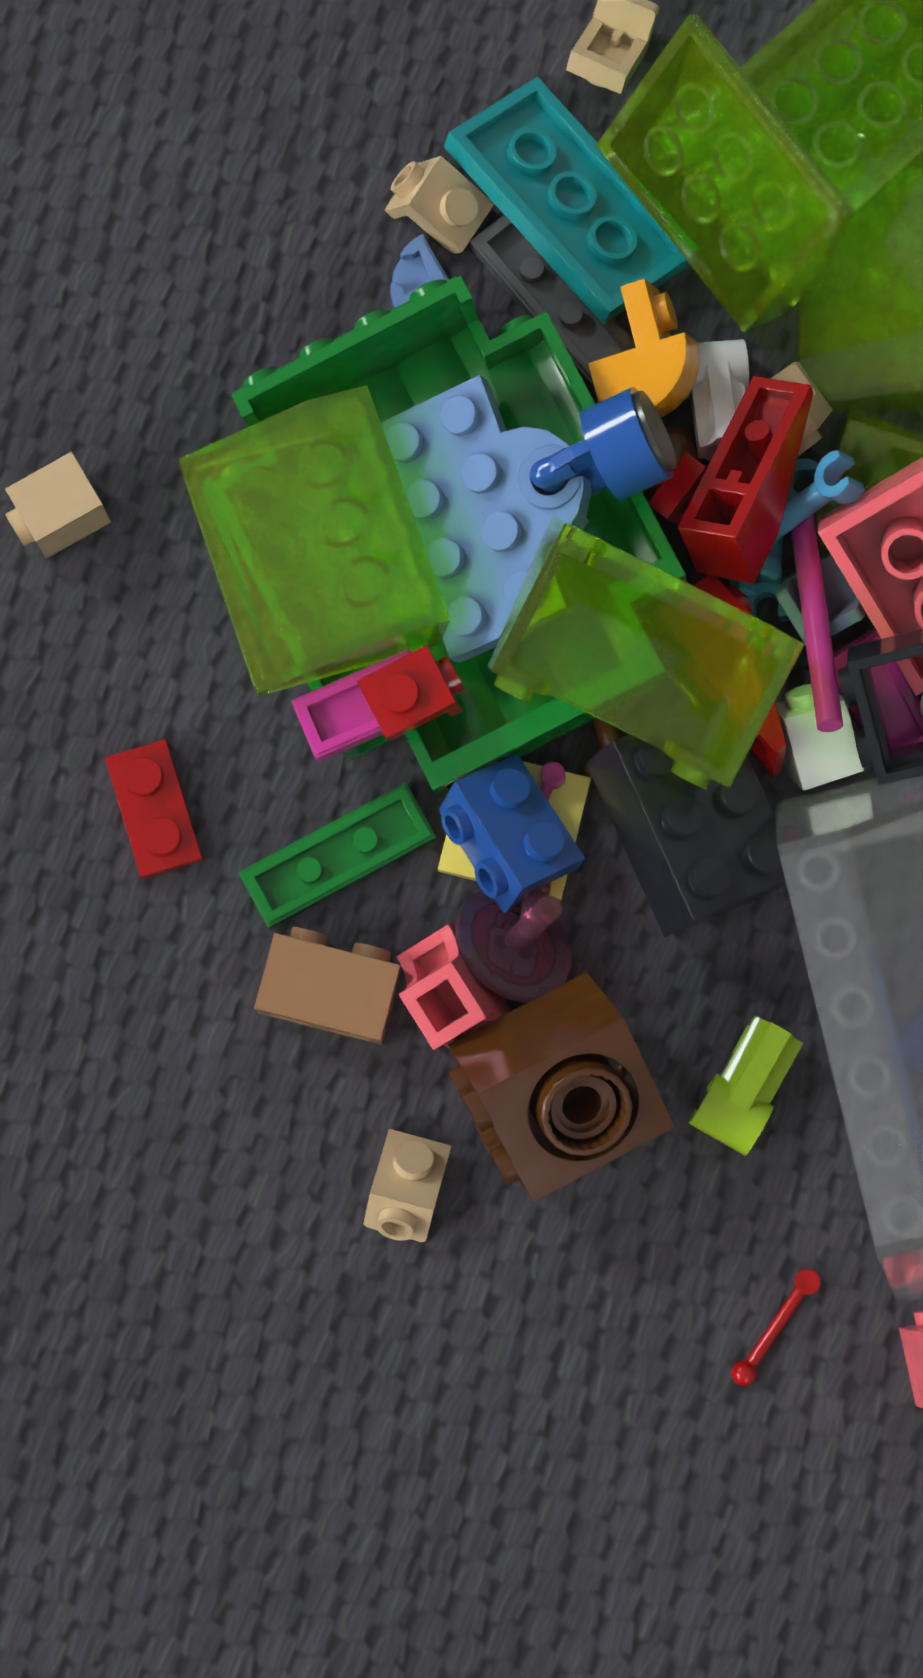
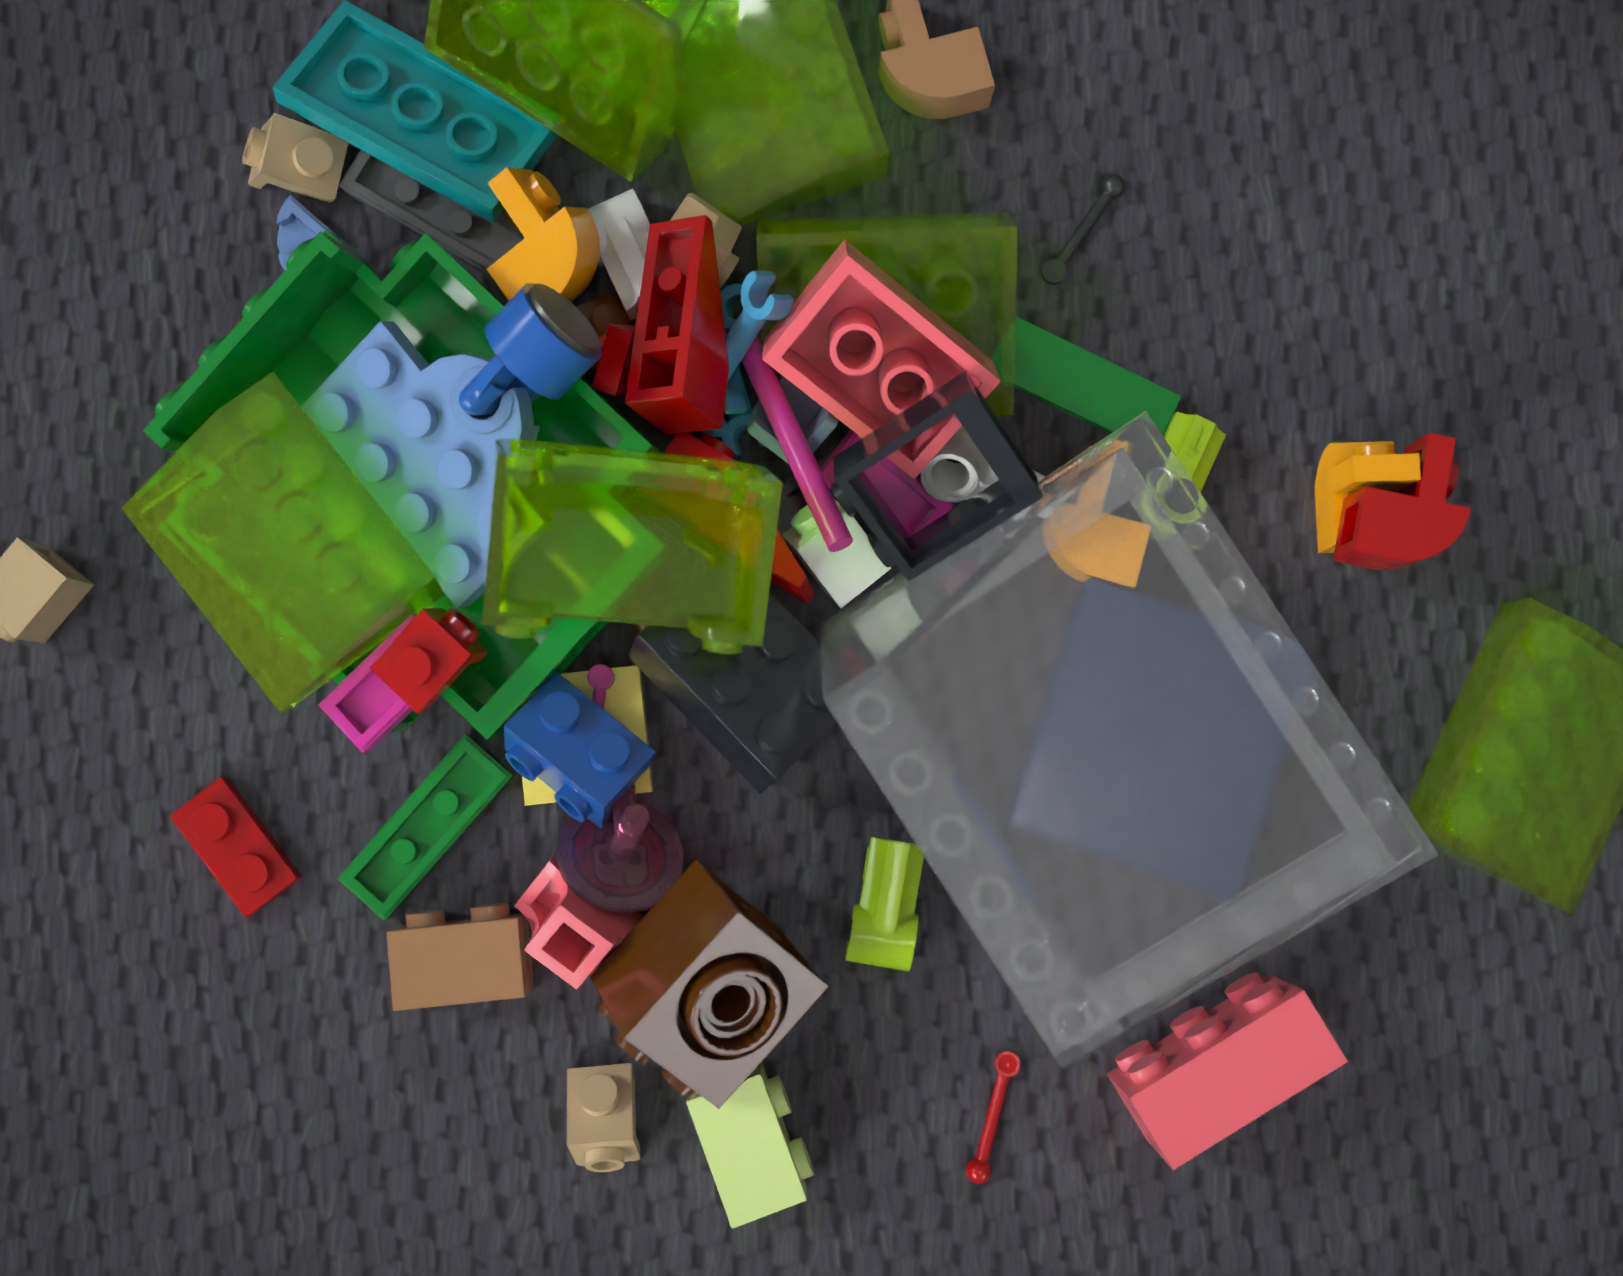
camera: 20 degrees left, 5 degrees up
none -> yellowish green brick [686,1063,814,1229]

